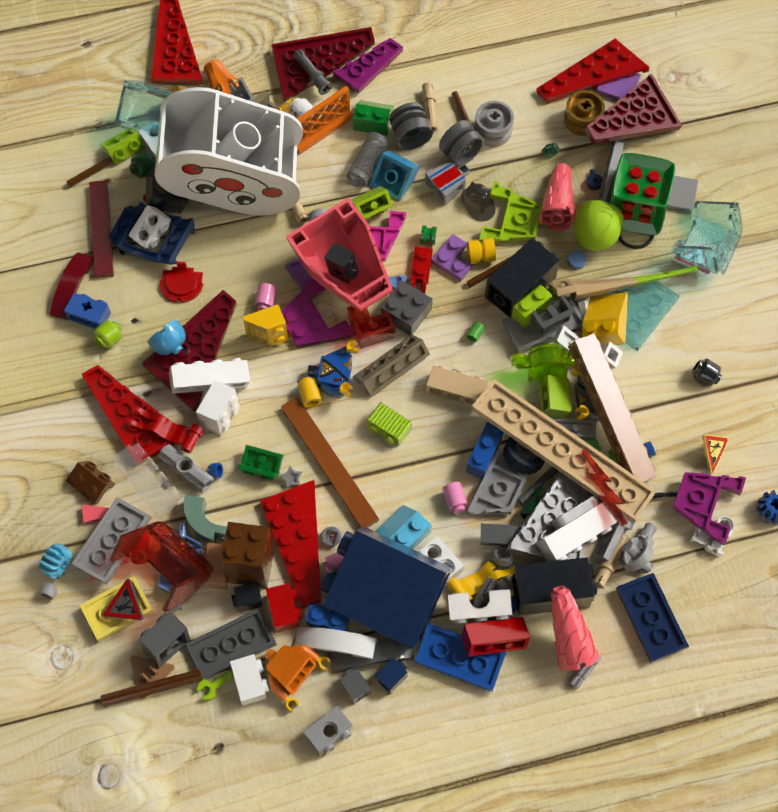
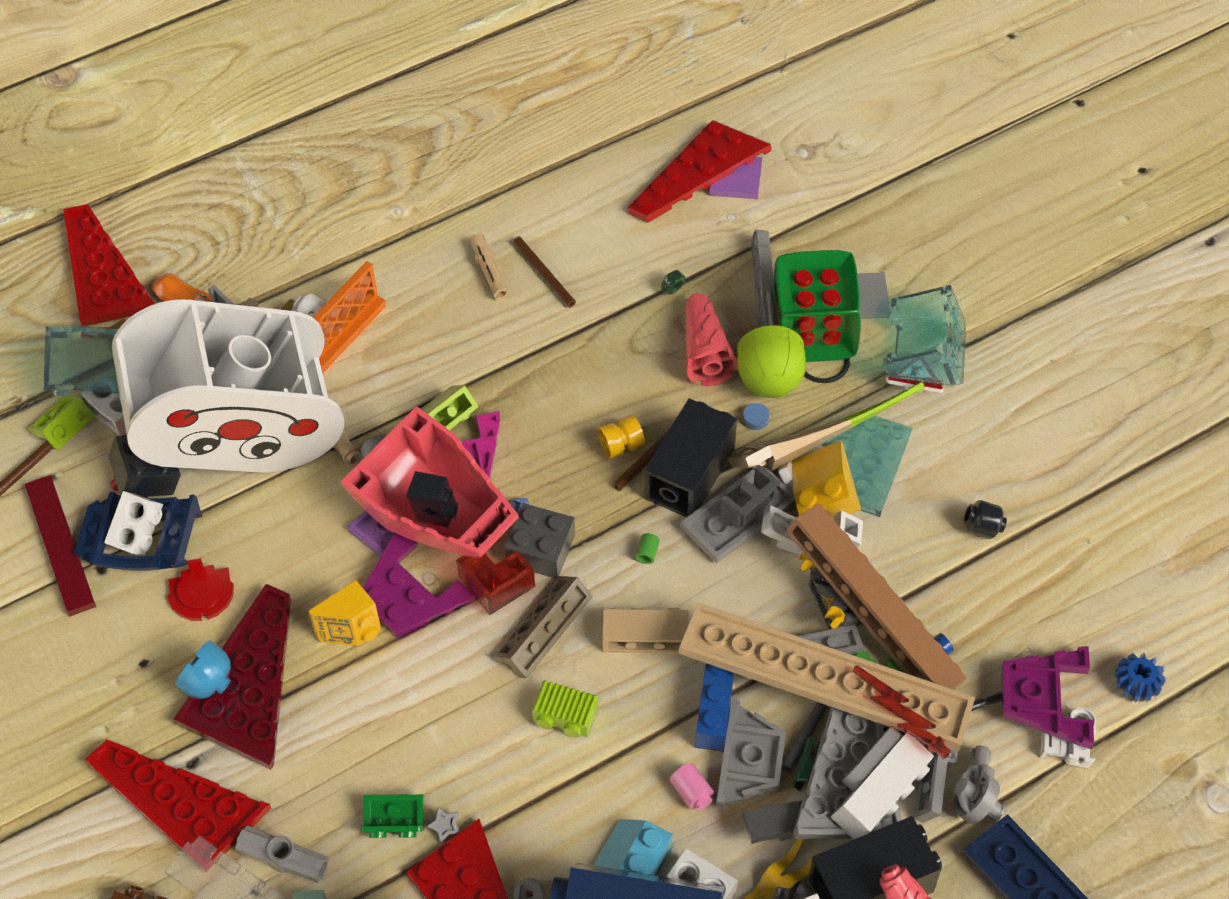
camera: 15 degrees left, 10 degrees down
dark red slope [50,252,94,320] -> none
blue brick [64,293,111,329] -> none
lime head [93,320,122,348] -> none
red flag [126,405,205,453] -> none
dark green head [129,153,156,179] -> none
white brick [169,358,250,394] -> none
white brick [196,380,240,436] -> none
blue hinge [207,463,223,478] -> none
bright pink brick [254,283,276,311] -> none
dark red wing [271,27,375,102] -> none
dark orange tile [281,397,379,528] -> none
dark grey pin [293,49,332,95] -> none
yellow brick [297,377,322,408] -> none
blue torso [308,340,359,397] -> none
magenta wing [333,38,403,94] -> none
light grey piece [346,132,388,187] -> none
green slope [353,100,394,136] -> none
dark azure slope [369,151,420,201] -> none
dark grey wheel [389,102,433,150] -> none
red hinge [410,246,433,294] -> none
green wheel [420,225,437,245] -> none
light grey torso [425,162,470,205] -> none
medium lavender plate [431,234,472,281] -> none
dark grey wheel [439,120,485,166] -> none
clear smoke piece [461,182,496,222] -> none
light grey wheel [474,100,514,147] -> none
lime wing [479,181,542,243] -> none
light grey tile [493,547,514,566] -> none
black wheel [503,437,545,475] -> none
lime brick [511,285,552,328] -> none
clear neon green piece [511,344,575,382] -> none
lime brick [540,375,572,418] -> none
pearl gold wheel [564,90,605,136] -> none
dark red wing [584,74,682,144] -> none
dark blue piece [586,169,603,190] -> none
tan pin [592,533,630,589] -> none
piece [701,434,728,473] -> none

